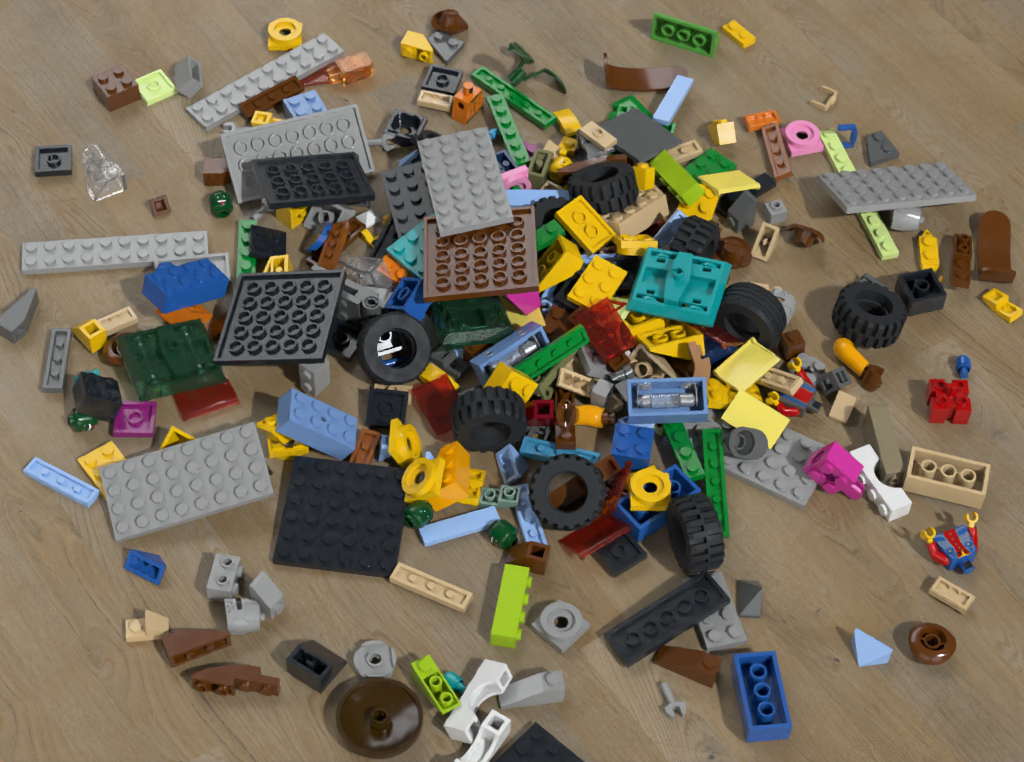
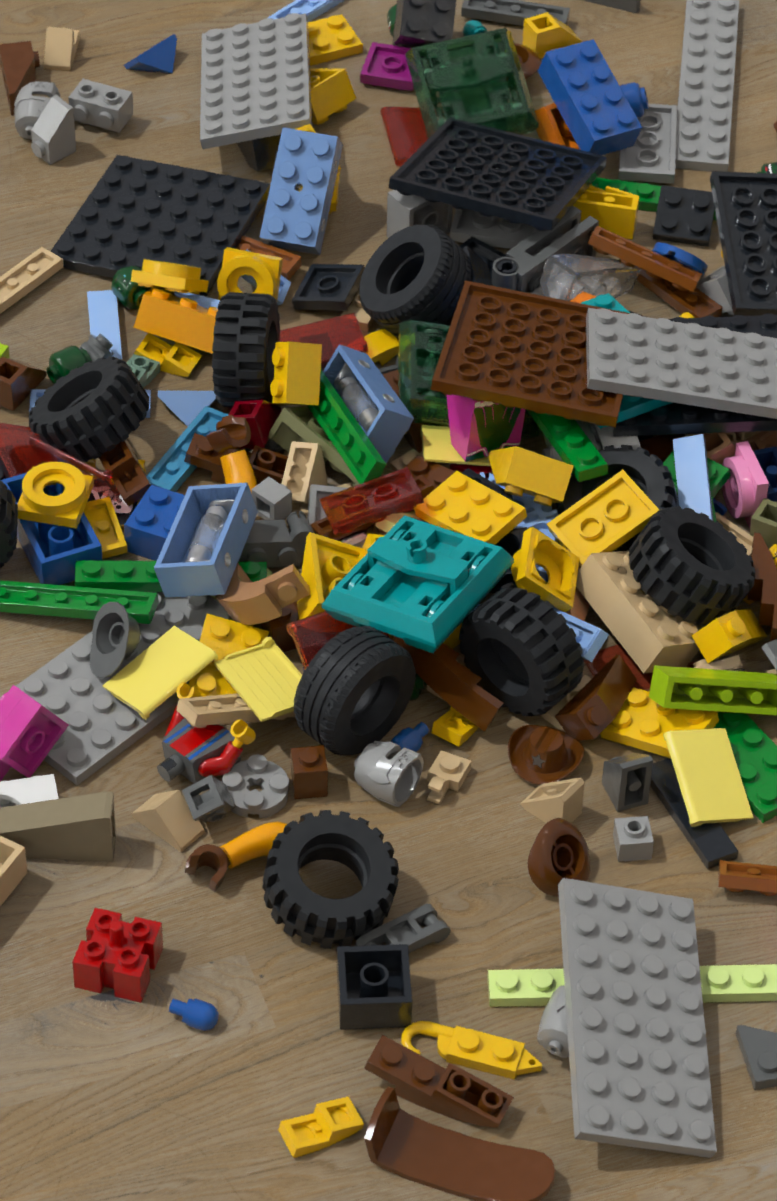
camera: 105 degrees right, 5 degrees down
none -> dark grey plate [80,334,114,362]

